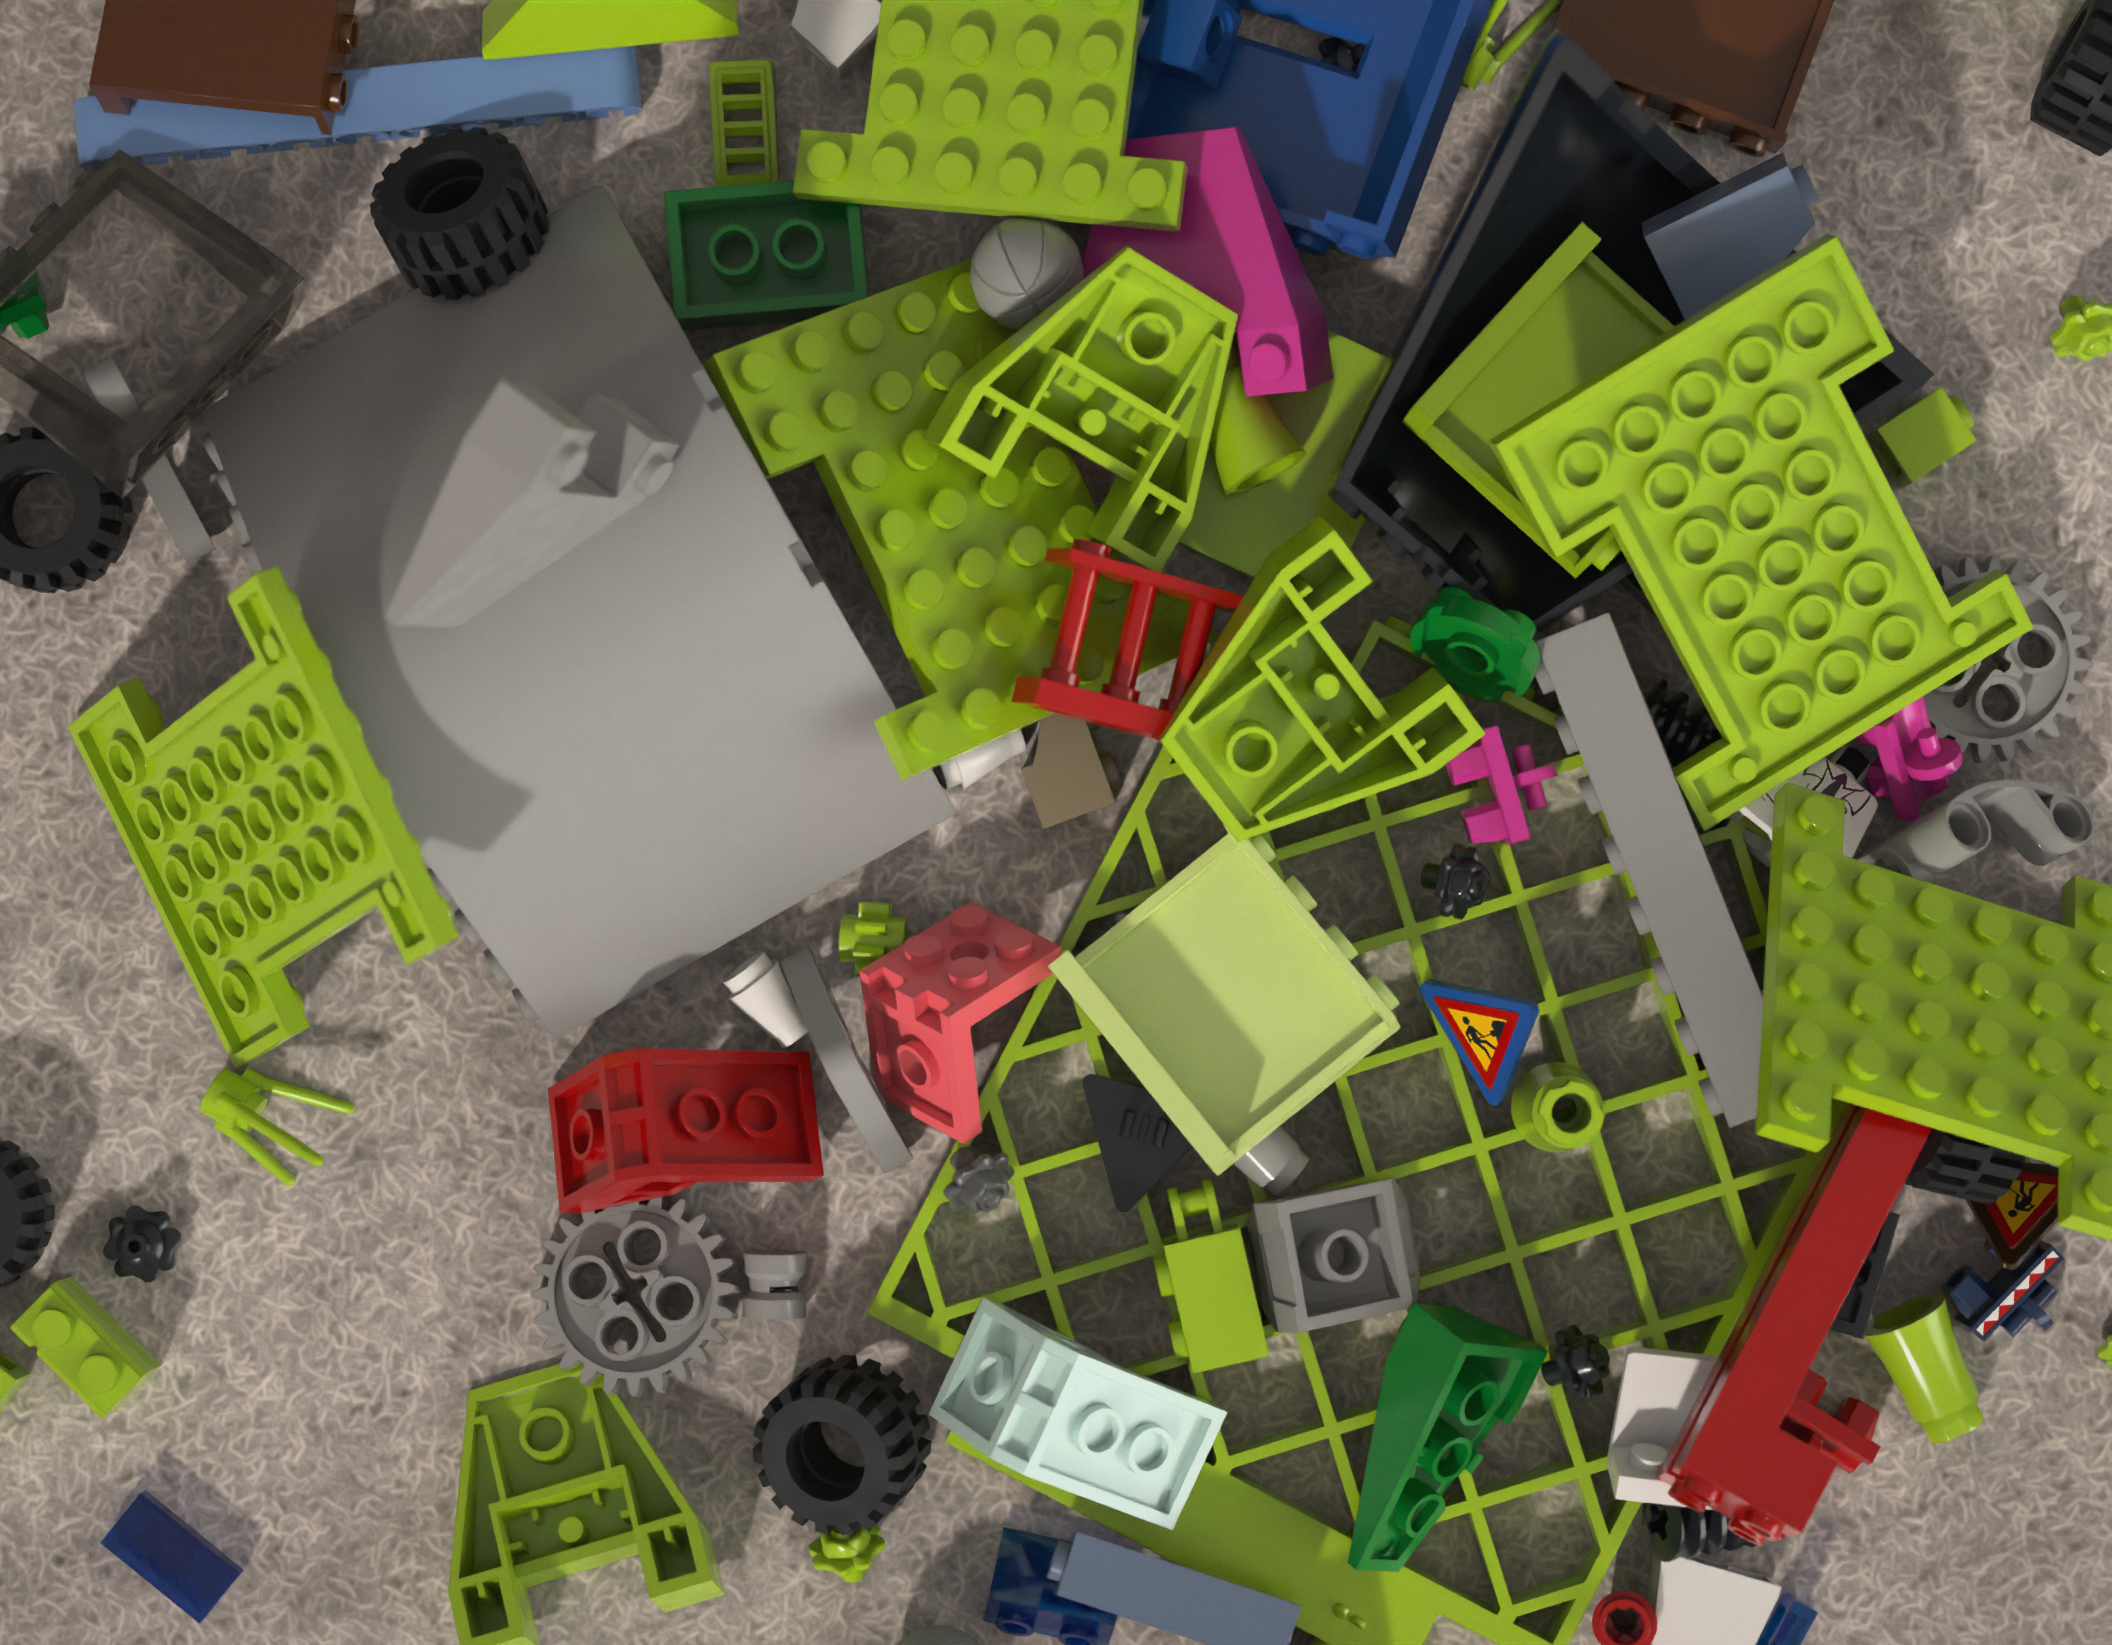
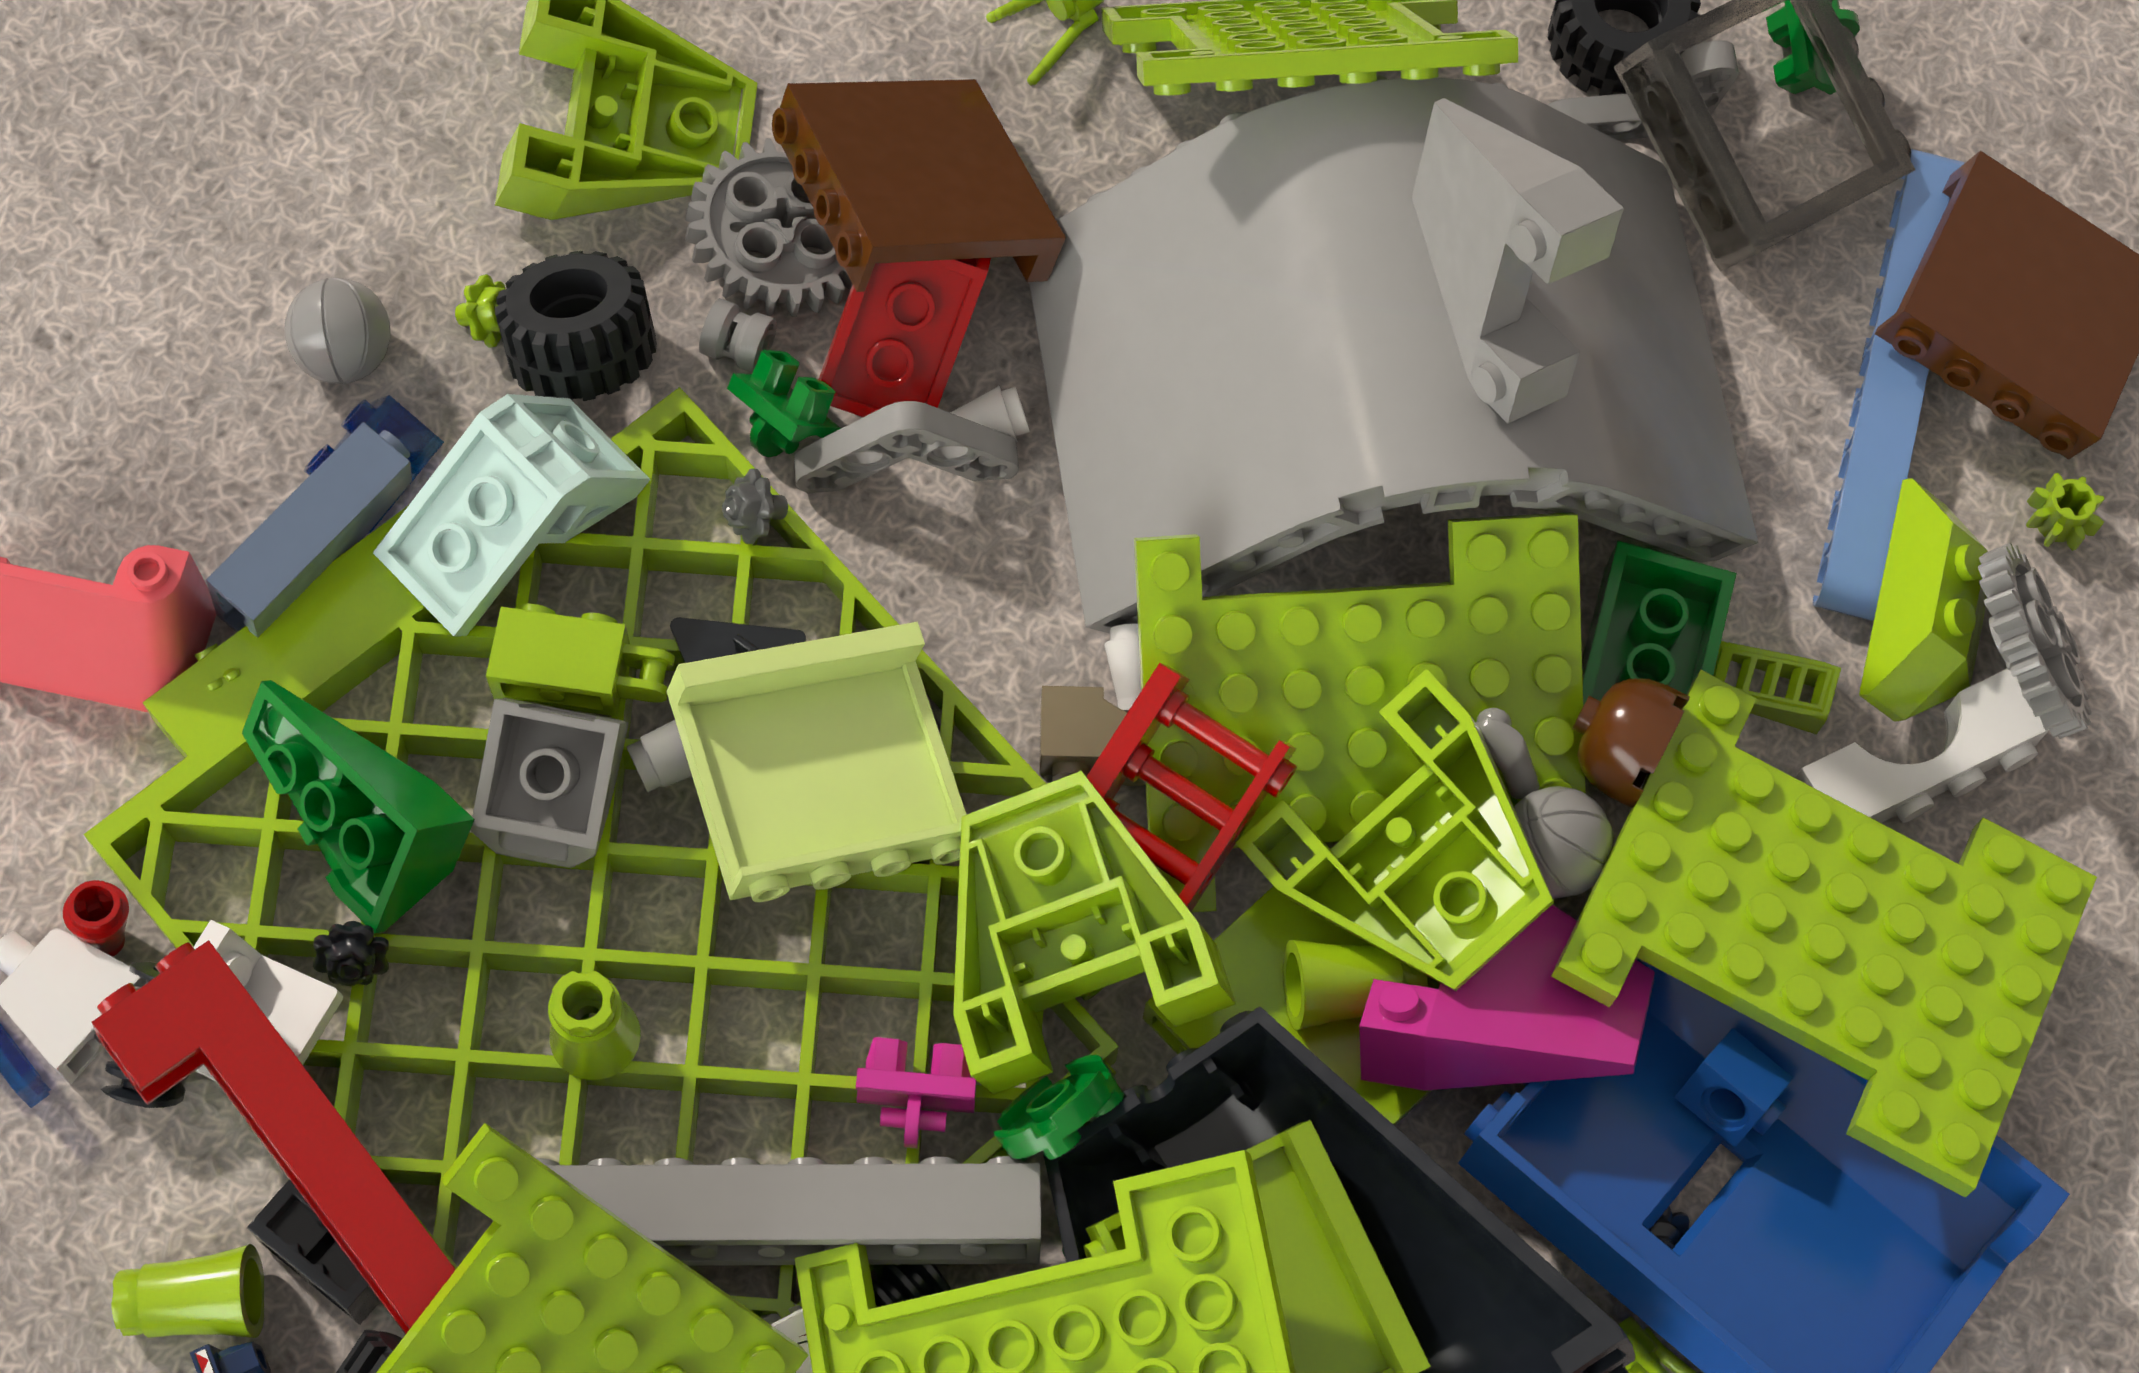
camera: 105 degrees right, 20 degrees down
black tyre [370,127,549,300] -> none
lime gear [839,901,908,977] -> none
coral bracket [859,902,1062,1144] -> none
black plant [1420,843,1491,919] -> none
piece [1420,979,1539,1106] -> none
red hips [1779,1369,1881,1474] -> none
none -> green hips [727,350,841,458]
none -> reddish brown panel [772,79,1066,292]
none -> light grey arm [1475,708,1539,799]
none -> reddish brown cylinder [1572,679,1690,808]

